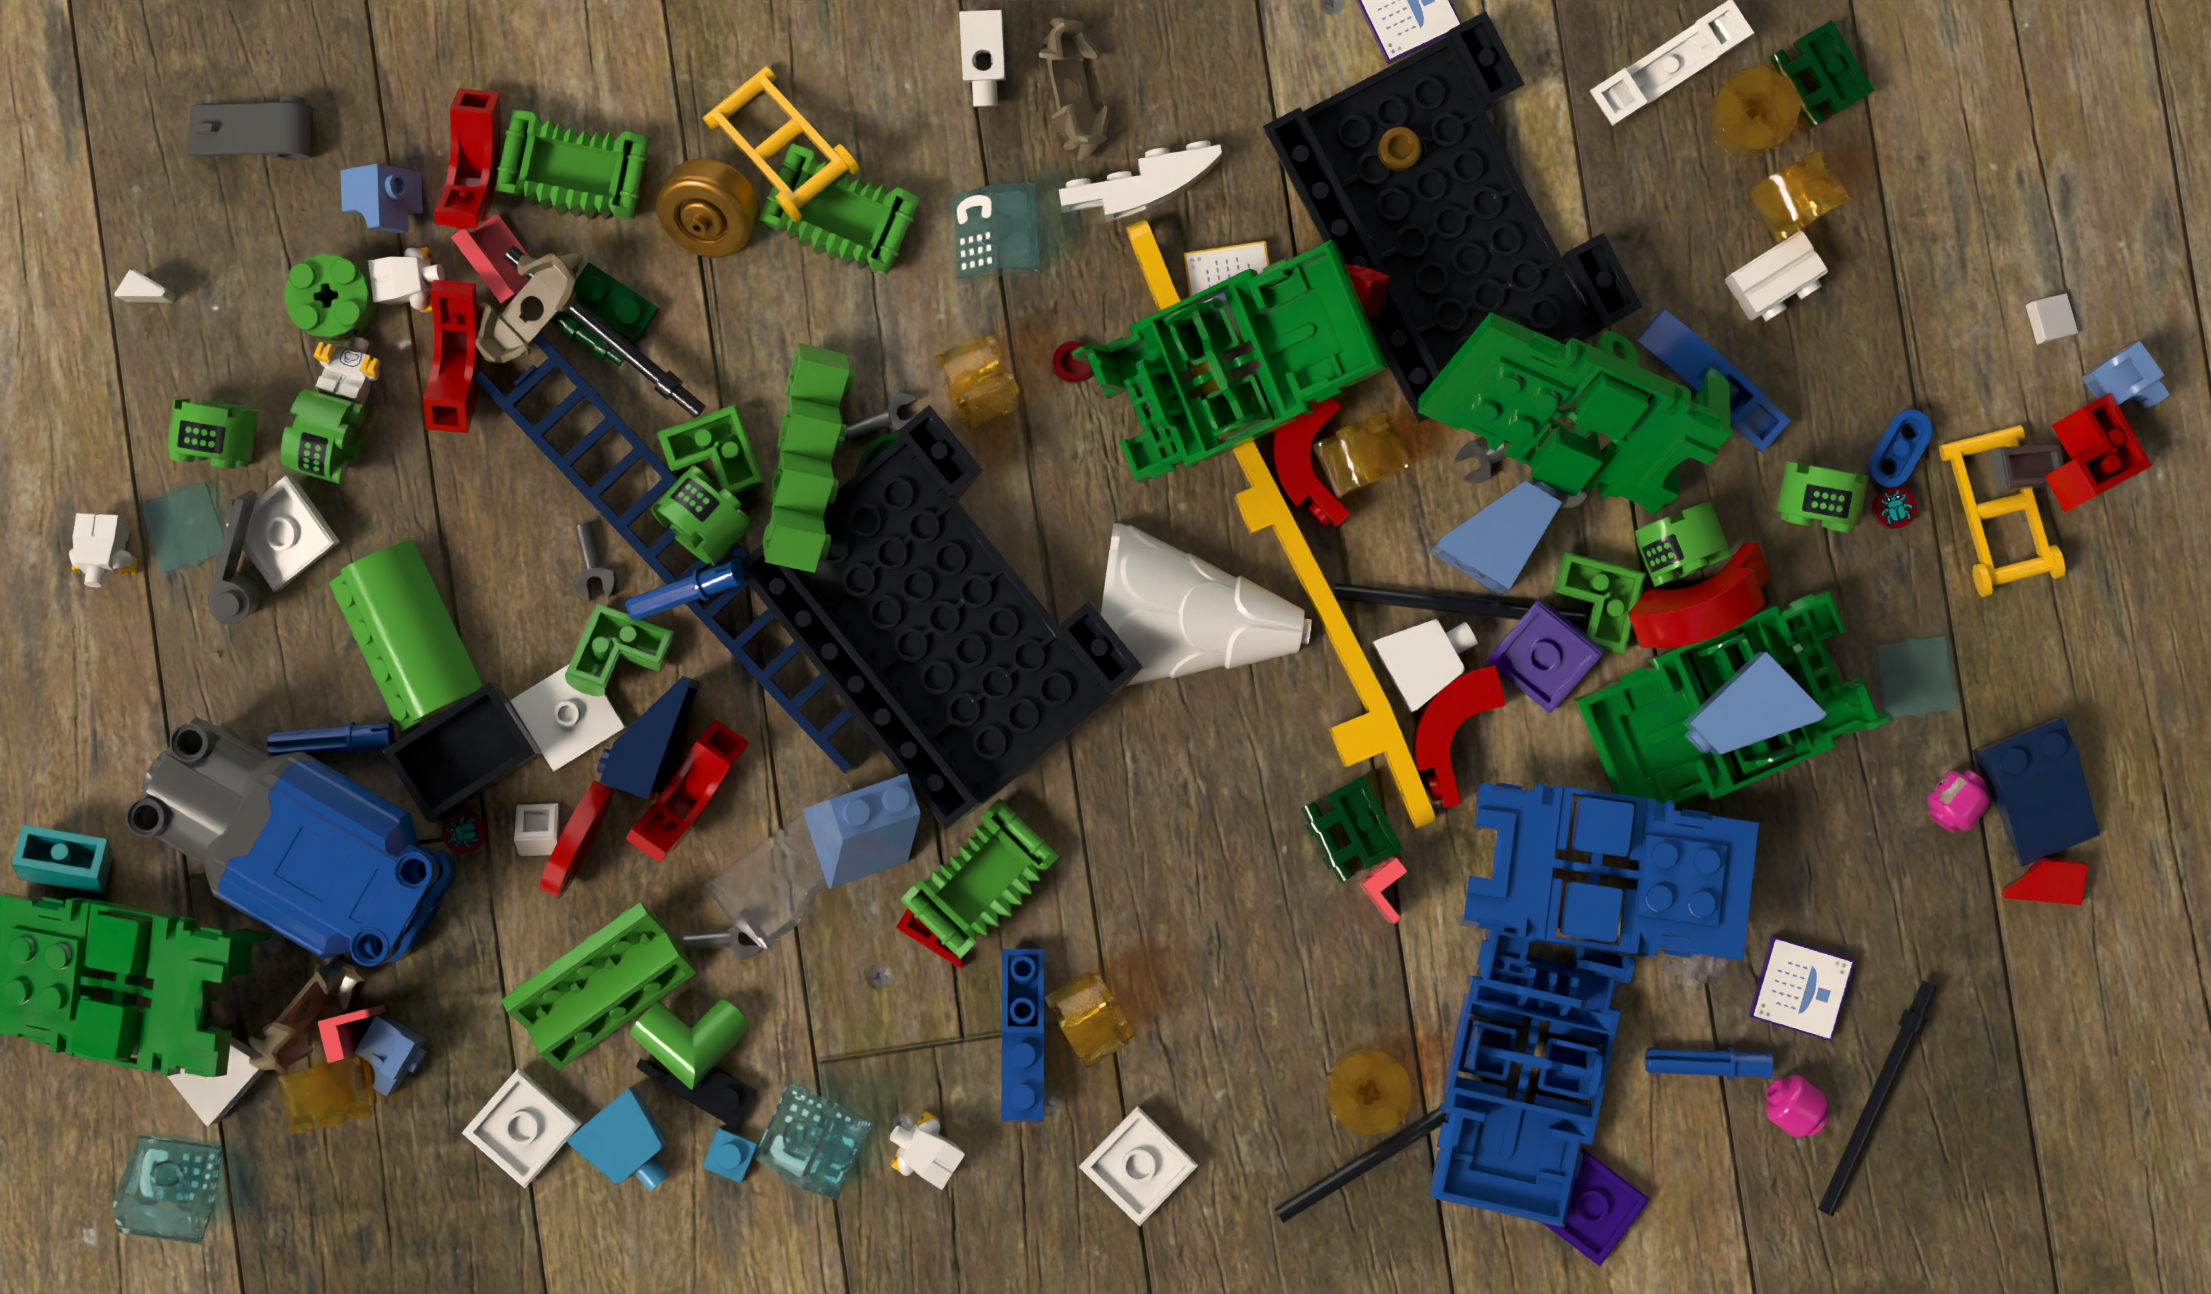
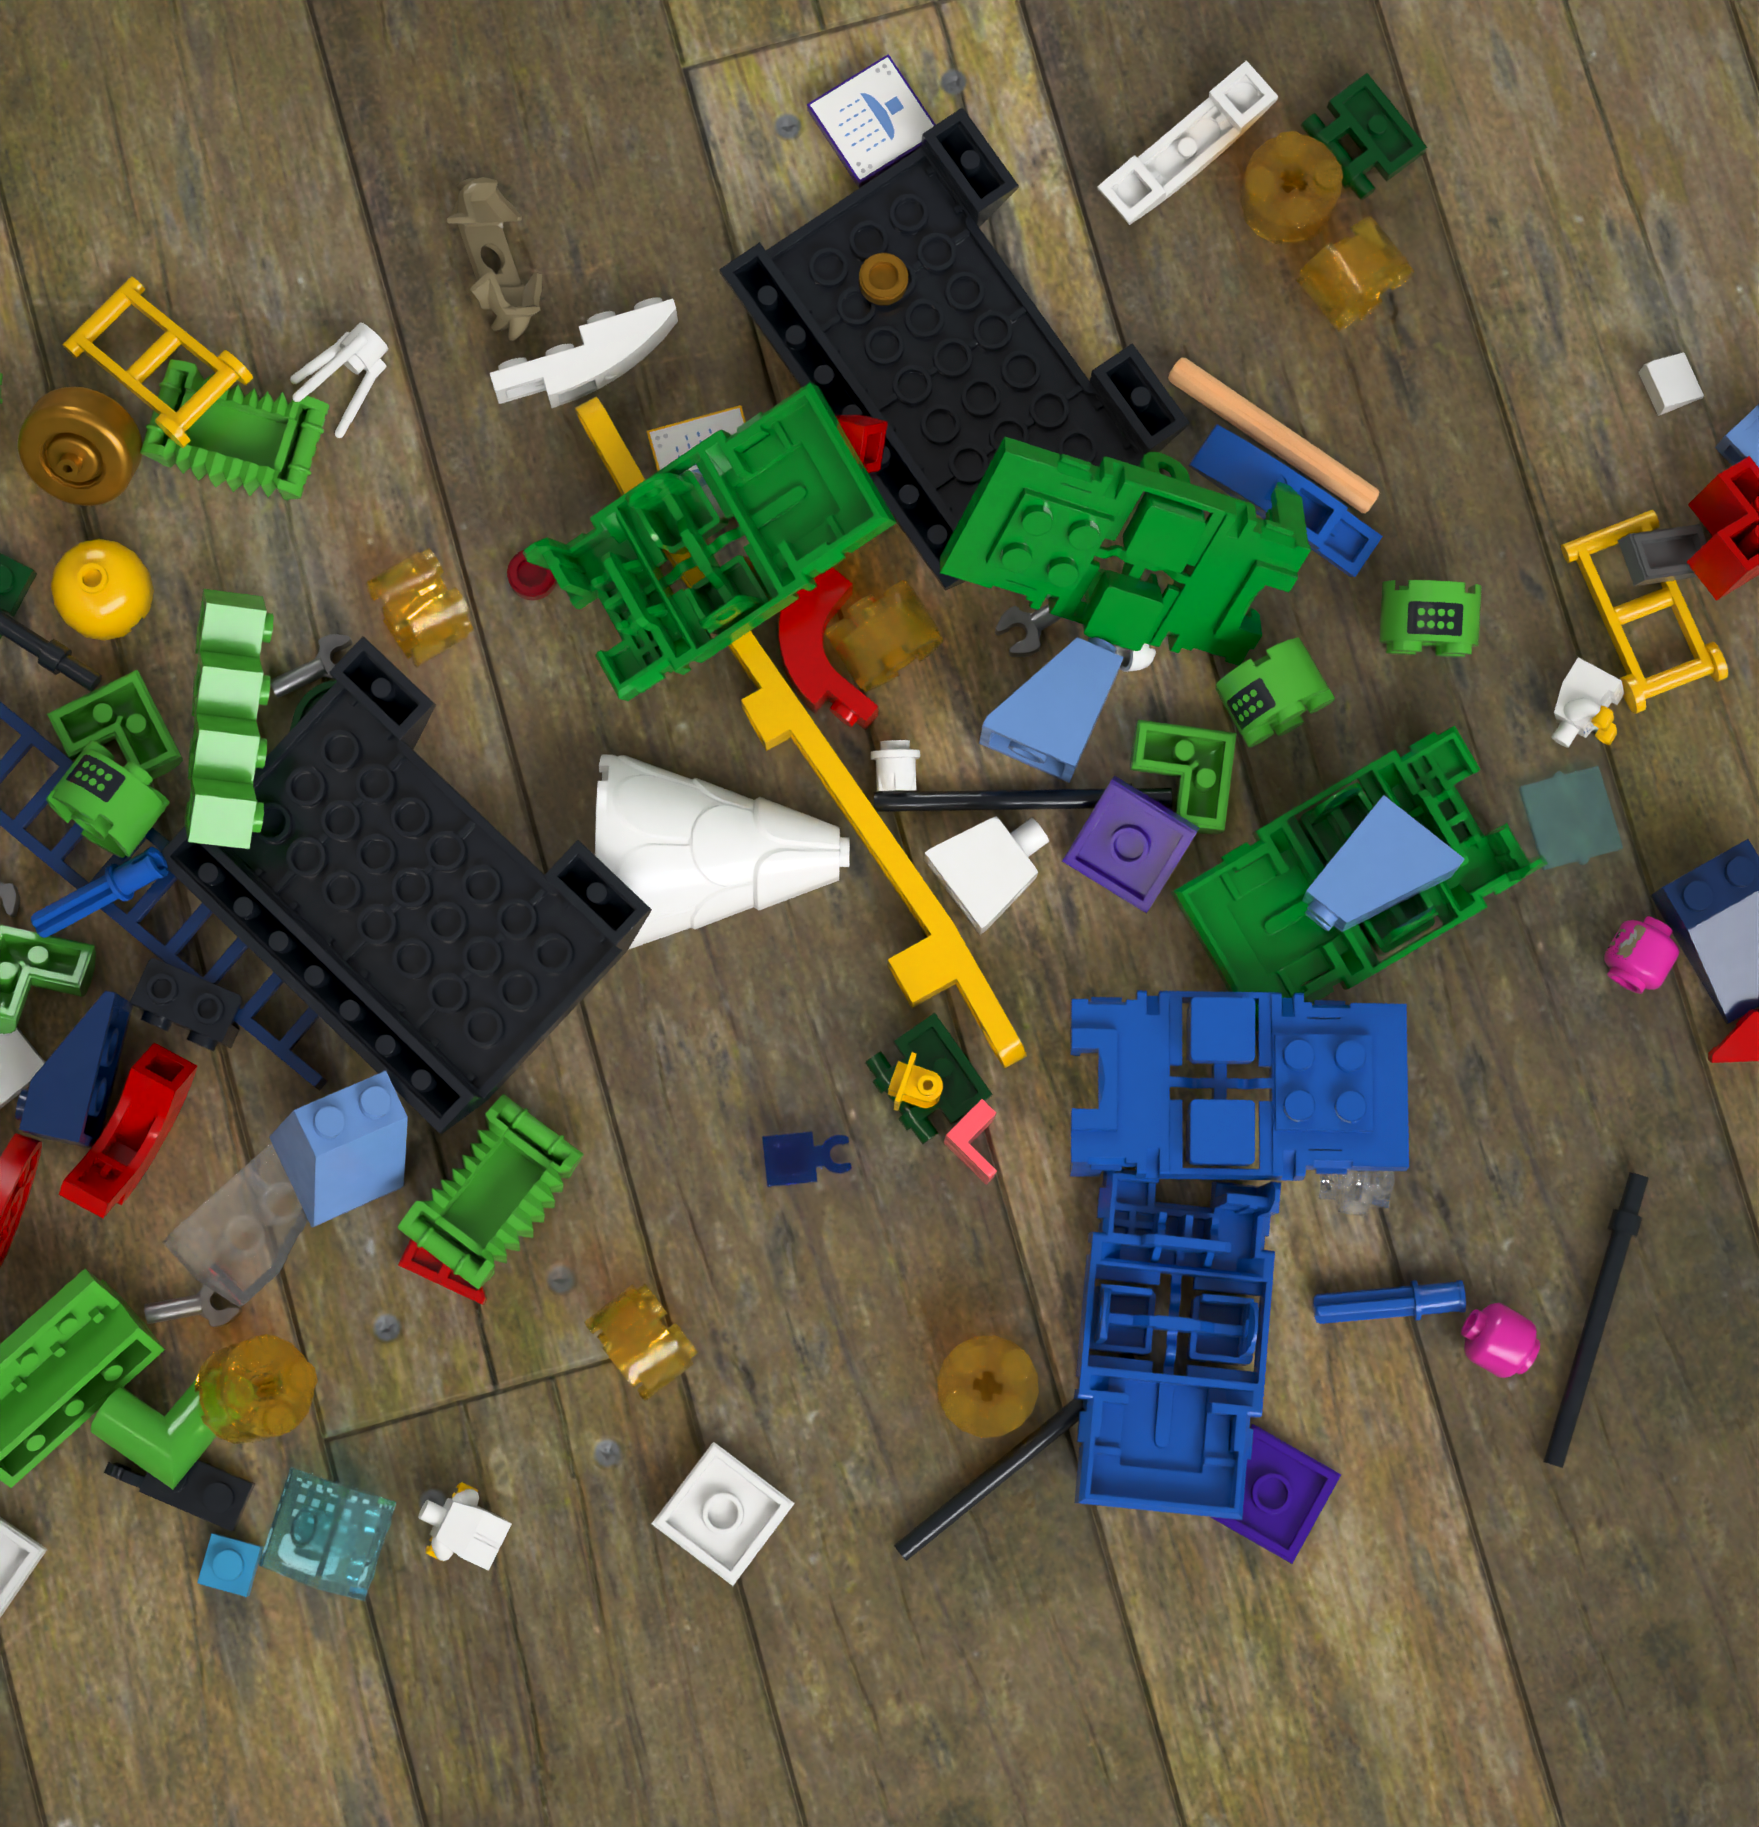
camera: 10 degrees left, 5 degrees down
dark azure torso [566,1085,669,1192] -> none
clear light blue slope [953,182,1041,278] -> none
white torso [959,10,1006,107] -> none
blue slope [1001,949,1045,1122] -> none
red arch [1412,665,1506,808] -> none
red arch [1628,543,1770,648] -> none
white brick [1725,230,1828,321] -> none
white tile [1748,936,1855,1041] -> none
blue plate [1866,409,1932,488] -> none
tile [1872,487,1917,529] -> none
none -> yellow cylinder [51,539,154,641]
none -> black bracket [129,958,243,1052]
none -> clear yellow brick [195,1334,318,1444]
none -> white plant [290,322,388,438]
none -> clear blue plate [762,1131,852,1188]
none -> white hose [871,740,920,792]
none -> yellow hinge [888,1052,943,1111]
none -> light nougat axle [1168,357,1380,513]
none -> white piece [1551,657,1624,748]

